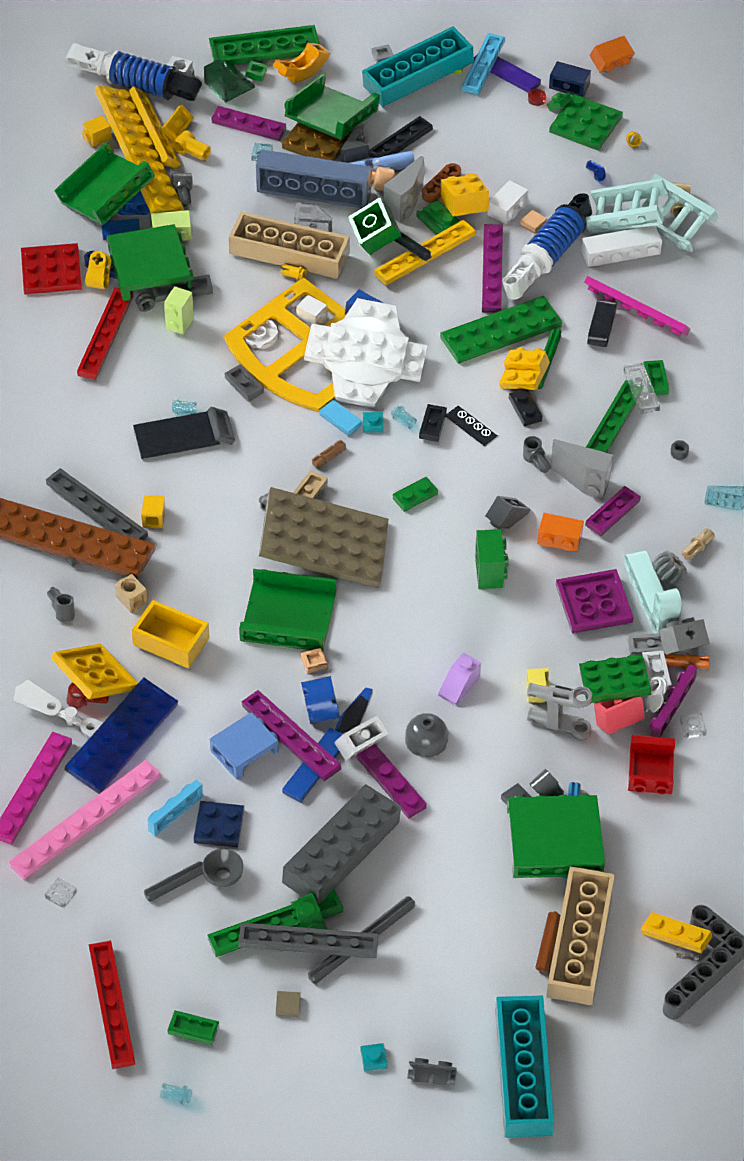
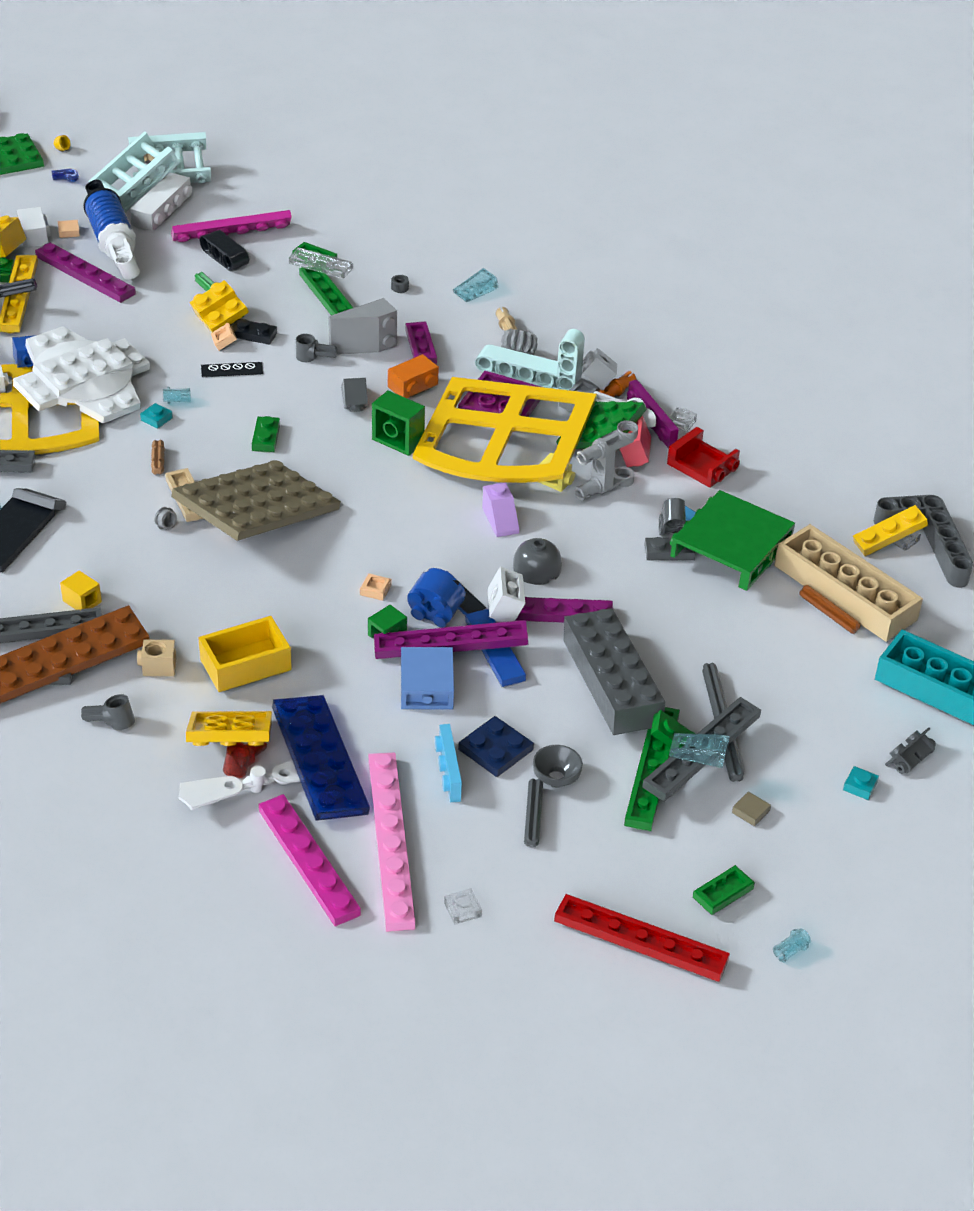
camera: 55 degrees left, 10 degrees down
green panel [239,569,336,651] -> none
medium azure tile [320,400,362,436] -> none
black plate [419,404,447,442] -> none
green plate [440,296,562,364] -> none
none -> light nougat tile [211,323,237,351]
none -> green panel [368,605,407,638]
none -> yellow window [413,377,597,483]
none -> clear light blue slope [669,733,730,768]

